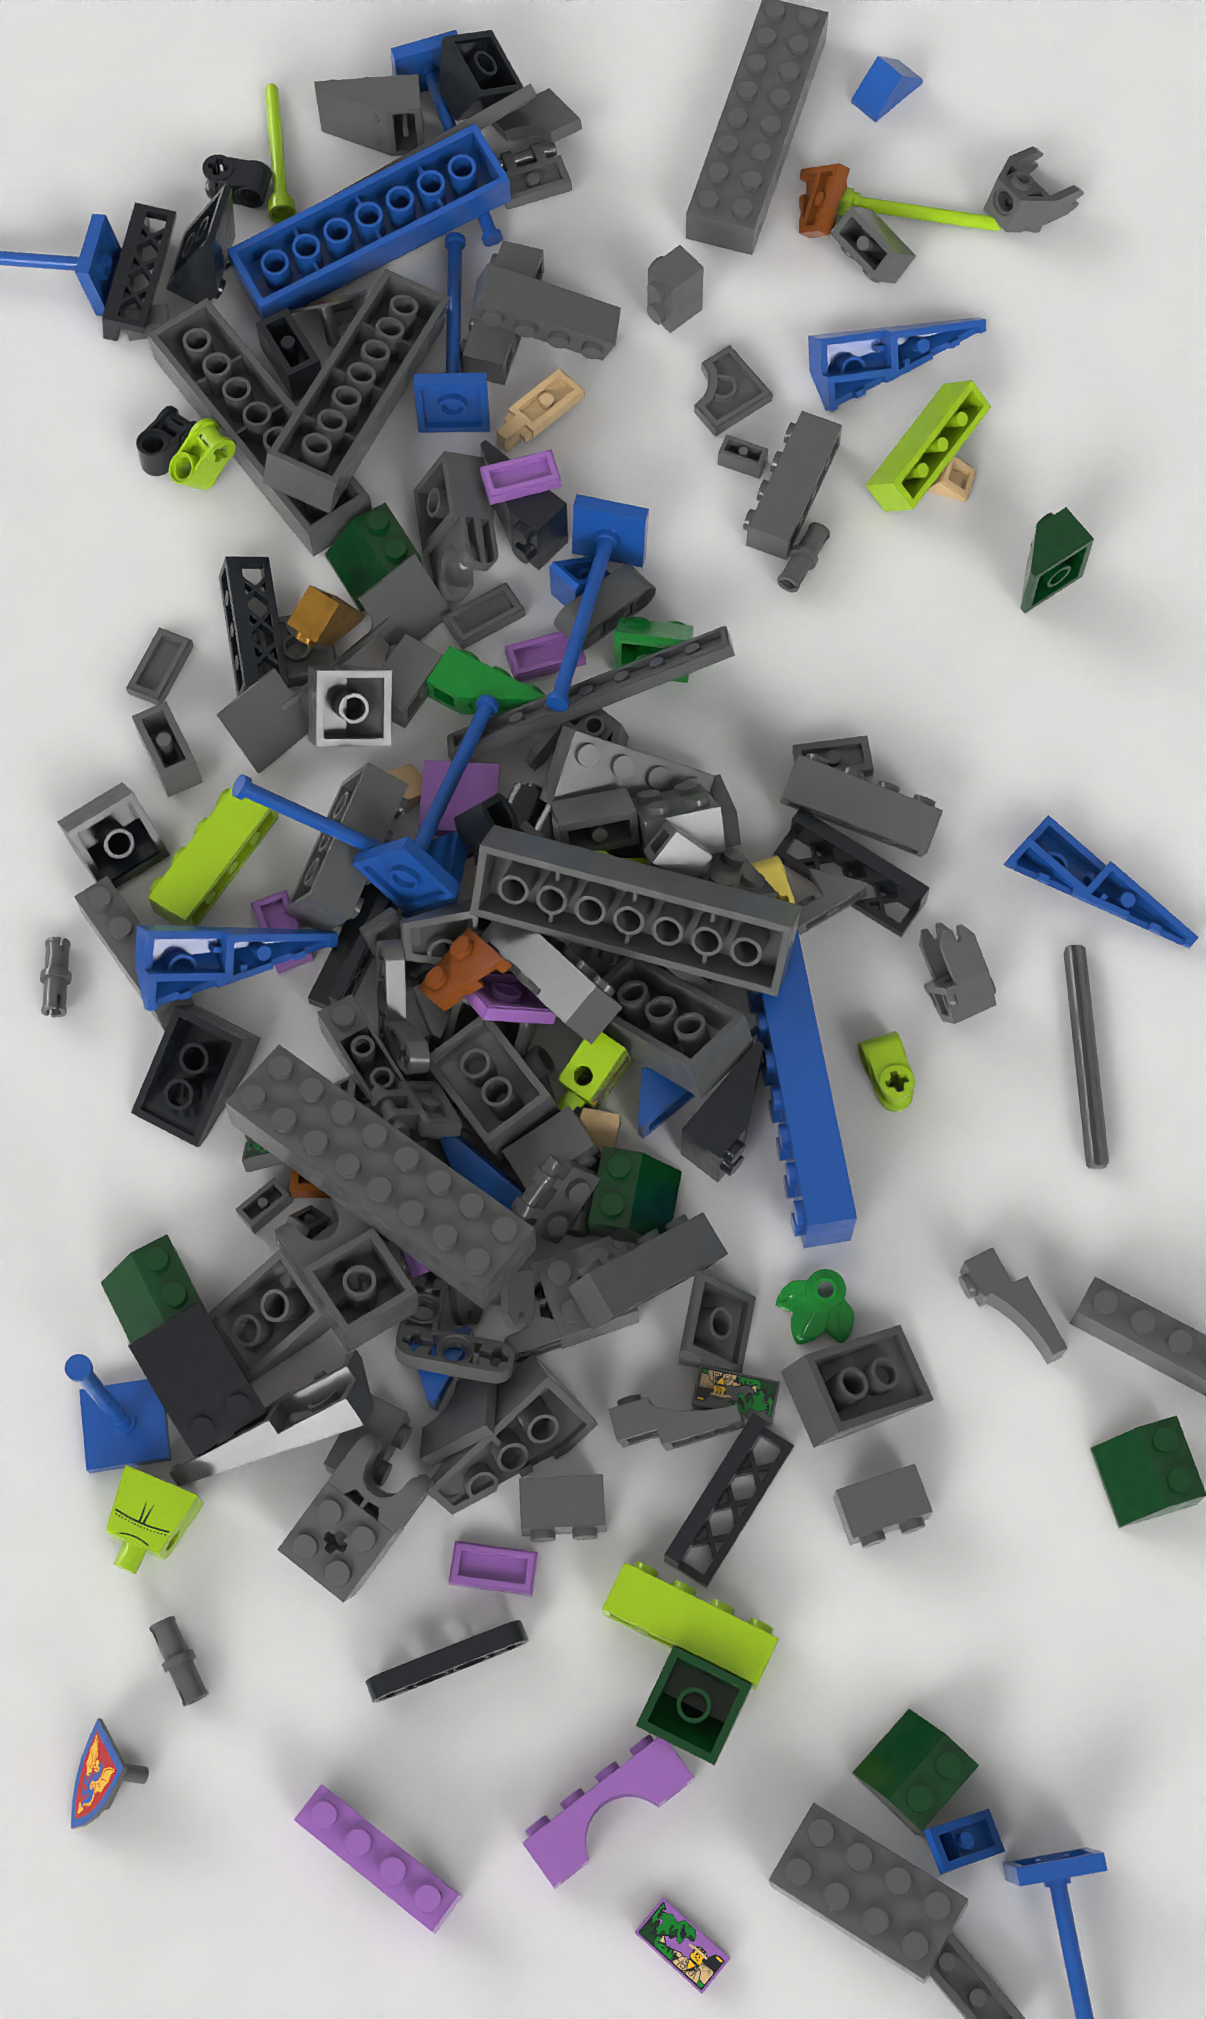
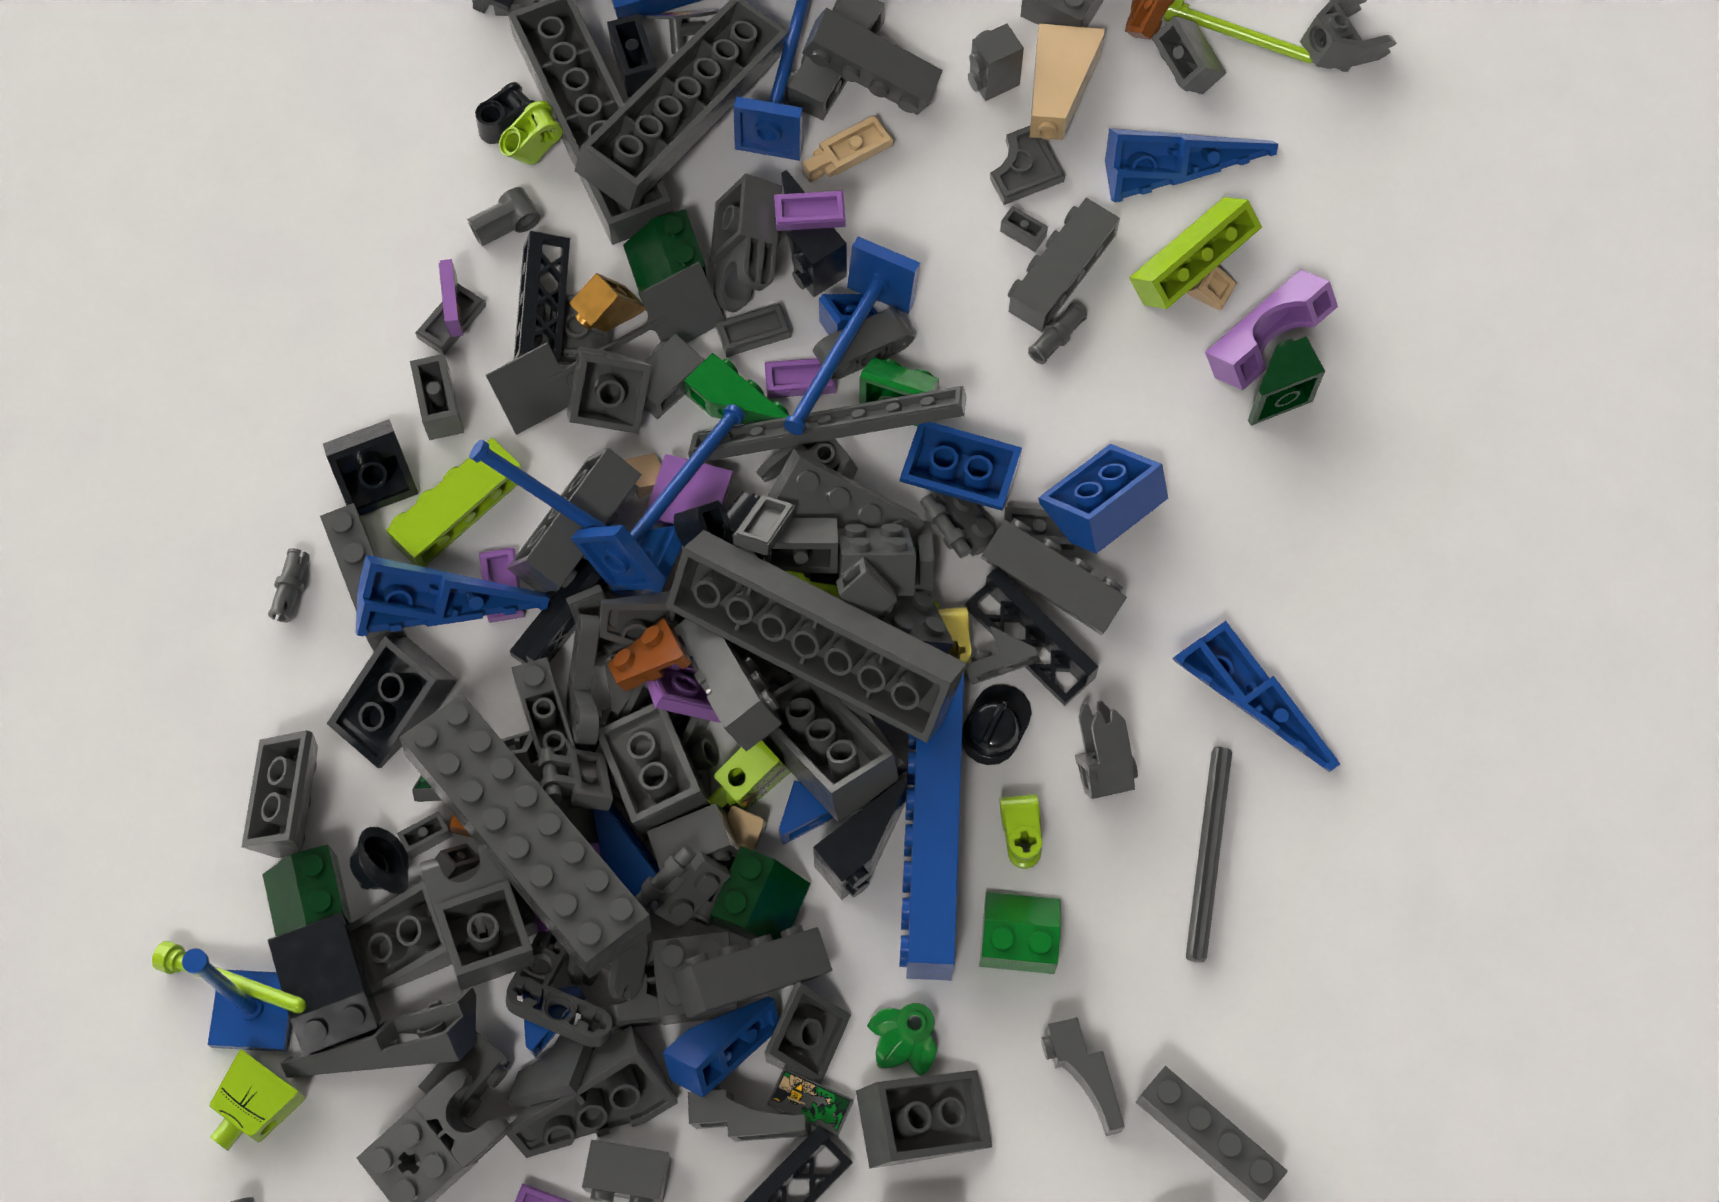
camera: 10 degrees right, 0 degrees up
none -> lime piece [152,941,306,1013]
none -> dark grey slope [241,730,318,858]
none -> black piece [350,827,409,894]
none -> medium lavender tile [438,259,464,337]
none -> dark grey piece [467,187,541,246]
none -> blue slope [663,996,779,1098]
none -> dark grey tile [733,495,796,556]
none -> blue slope [899,422,1022,511]
none -> dark grey plate [920,493,996,558]
none -> black piece [962,684,1032,765]
none -> green slope [979,892,1061,974]
none -> tan slope [1029,24,1105,140]
none -> blue slope [1038,444,1168,554]
none -> medium lavender arch [1205,269,1338,391]

